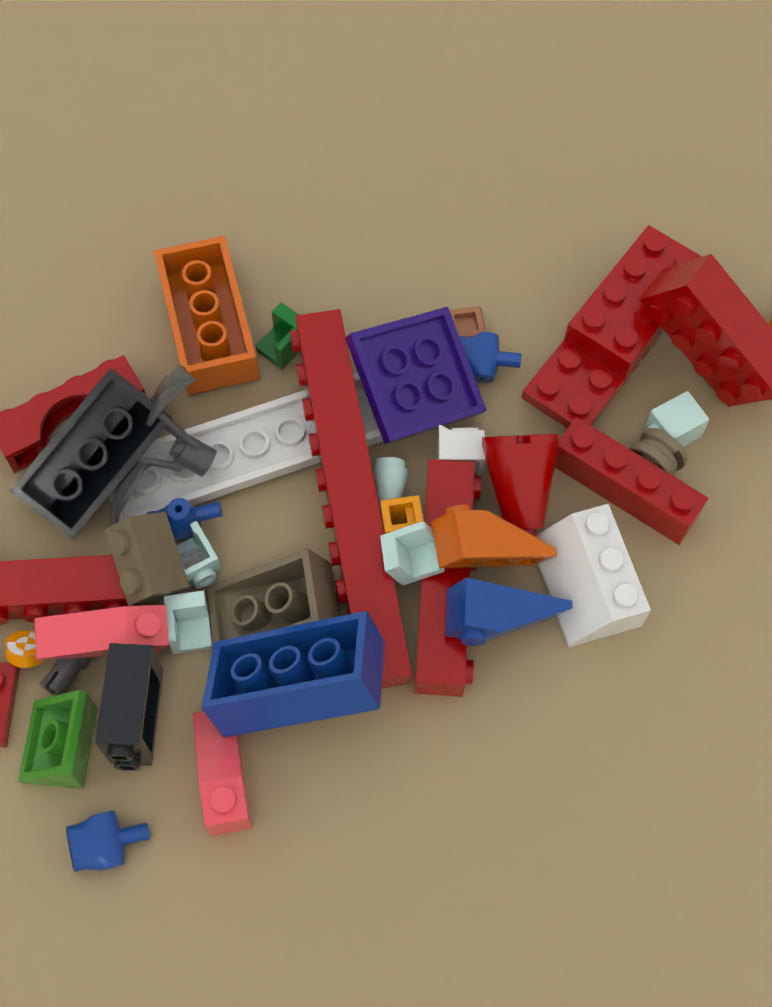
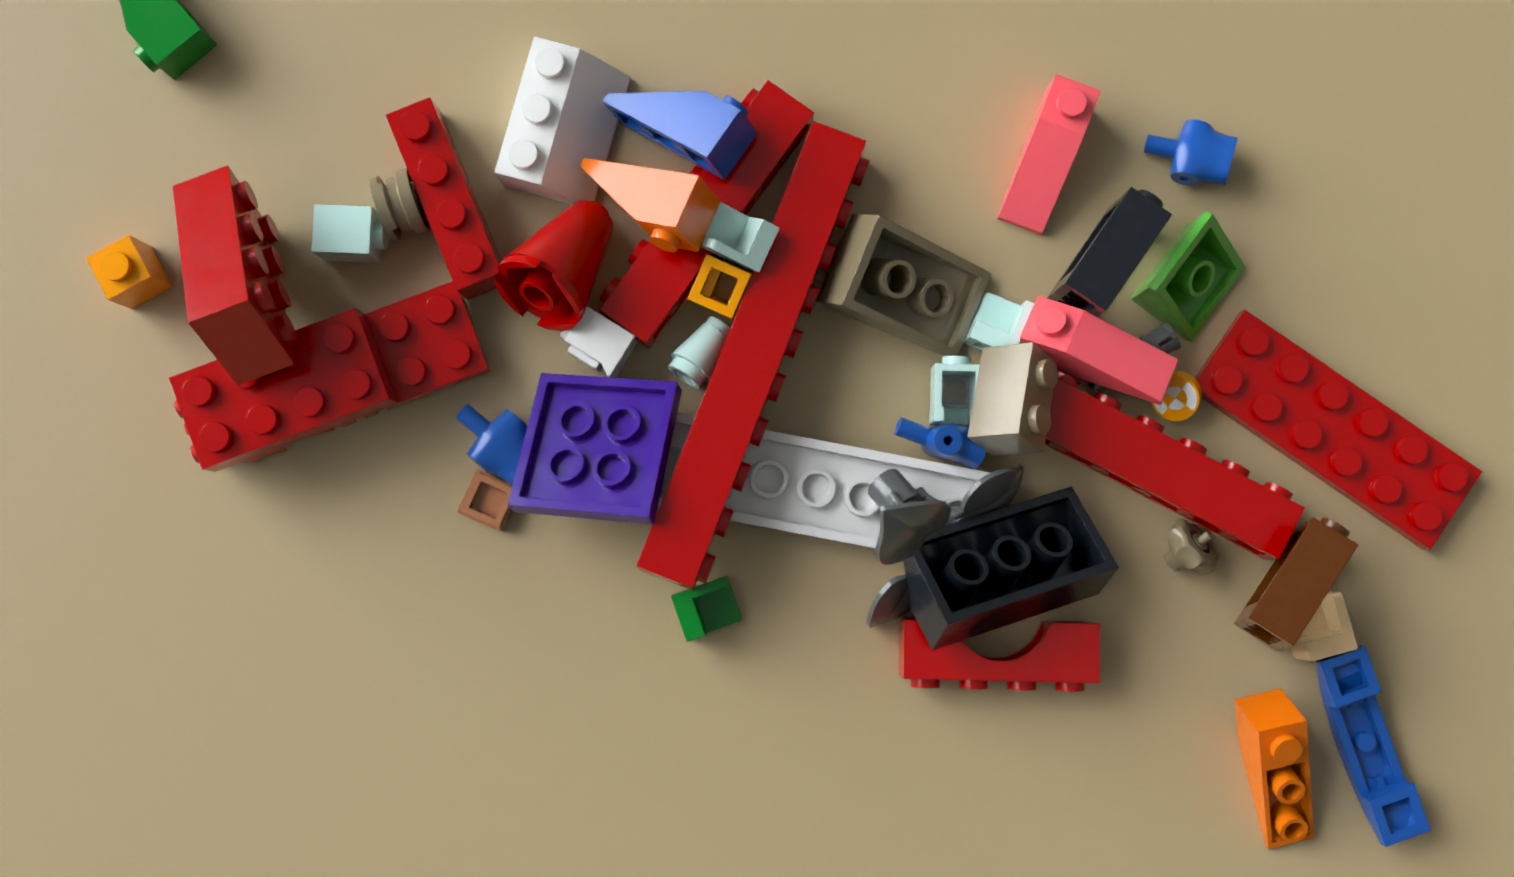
camera: 150 degrees left, 20 degrees up
orange brick [153,235,260,395] -> none
blue brick [202,611,385,737] -> none

